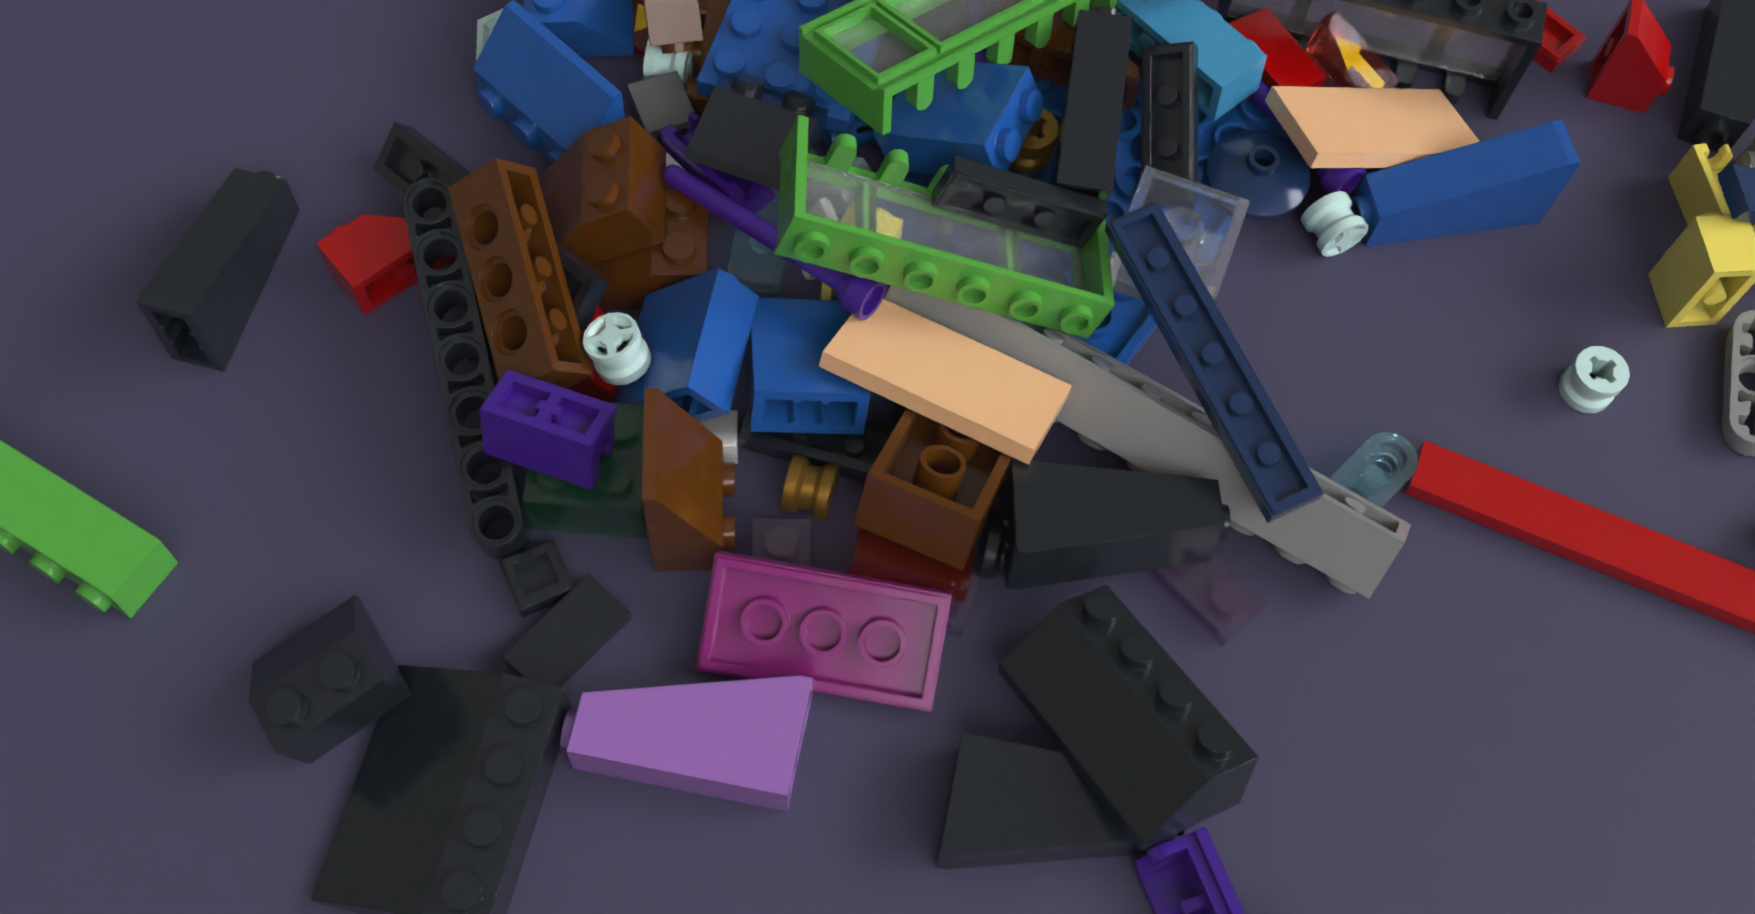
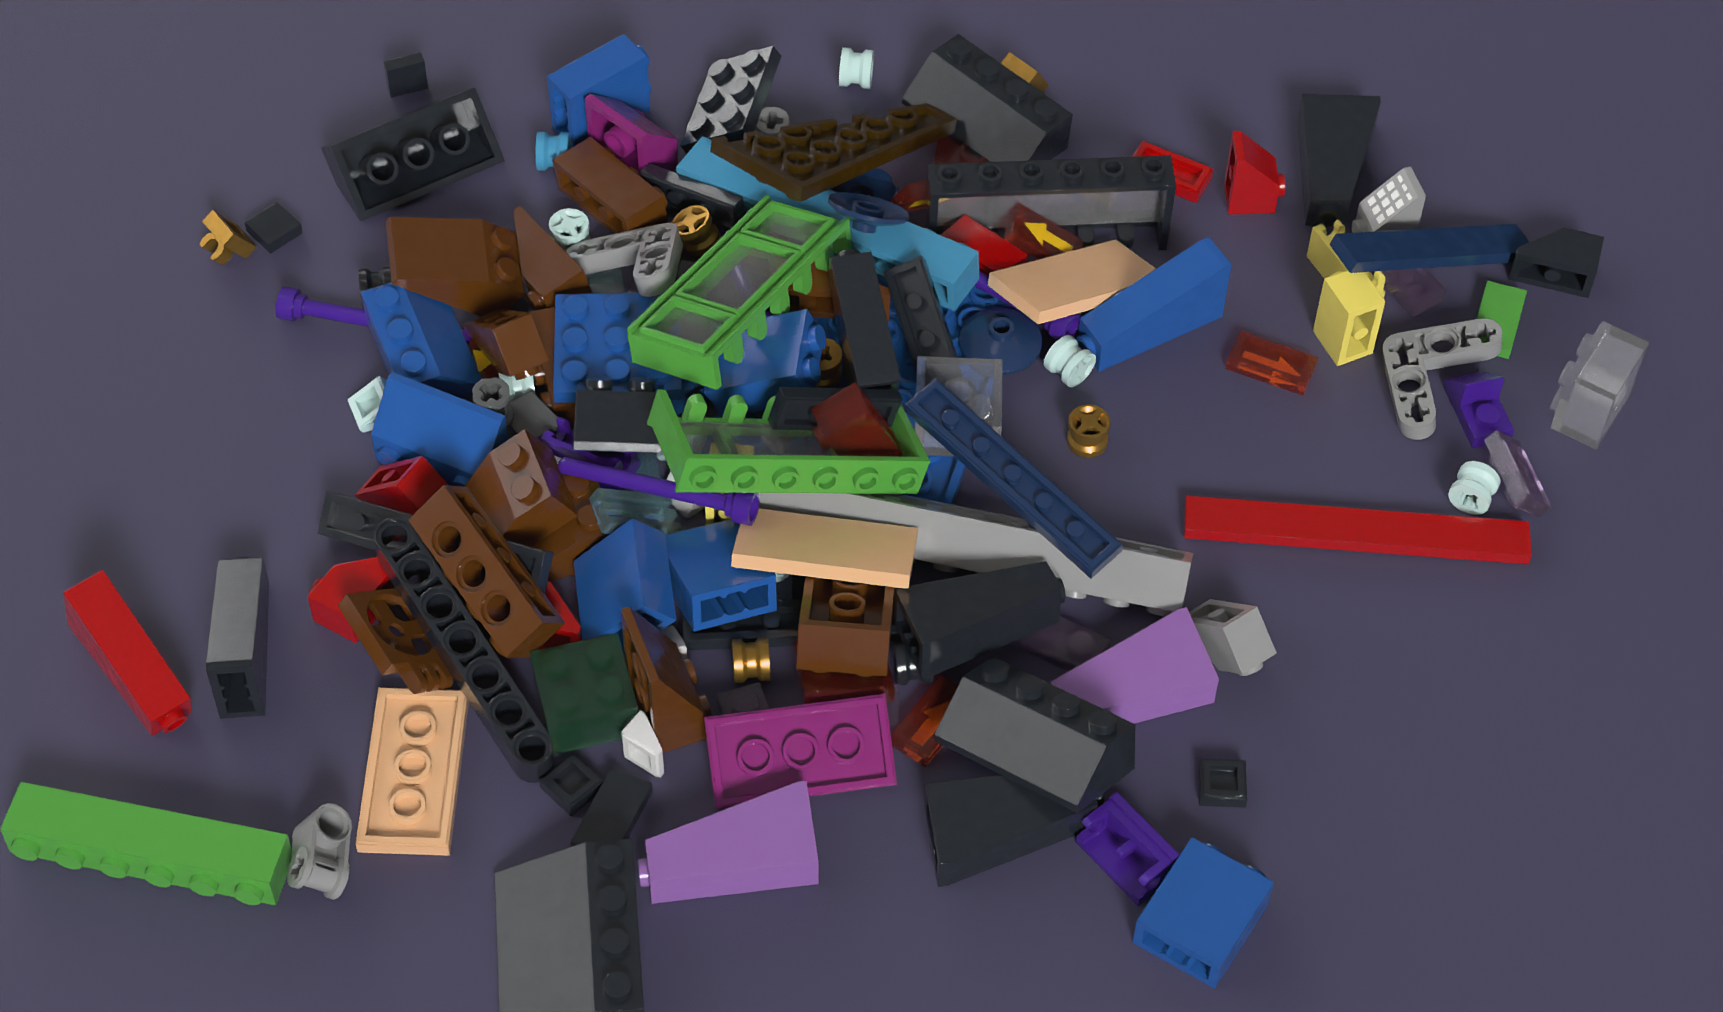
camera: 15 degrees left, 10 degrees down
black slope [249,595,412,764] -> none
dark purple hinge [480,370,617,490] -> none
light aqua wheel [582,312,652,385] -> none
clear light blue plate [1330,432,1418,508] -> none
light aqua wheel [1558,346,1630,414] -> none
none -> red slope [63,570,191,736]
none -> light grey piece [287,803,352,900]
none -> reddish brown piece [338,588,453,694]
none -> red slope [355,456,448,514]
none -> light nougat tile [355,687,469,856]
none -> dark grey bush [472,377,514,429]
none -> clear light blue tile [589,488,682,535]
none -> white slope [622,710,664,778]
none -> clear red slope [811,382,905,457]
none -> clear red tile [891,675,958,767]
none -> medium lavender slope [1051,607,1219,724]
none -> pearl gold wheel [1066,404,1111,458]
none -> light grey slope [1189,599,1277,676]
none -> black tile [1199,759,1247,808]
none -> clear red tile [1225,331,1319,396]

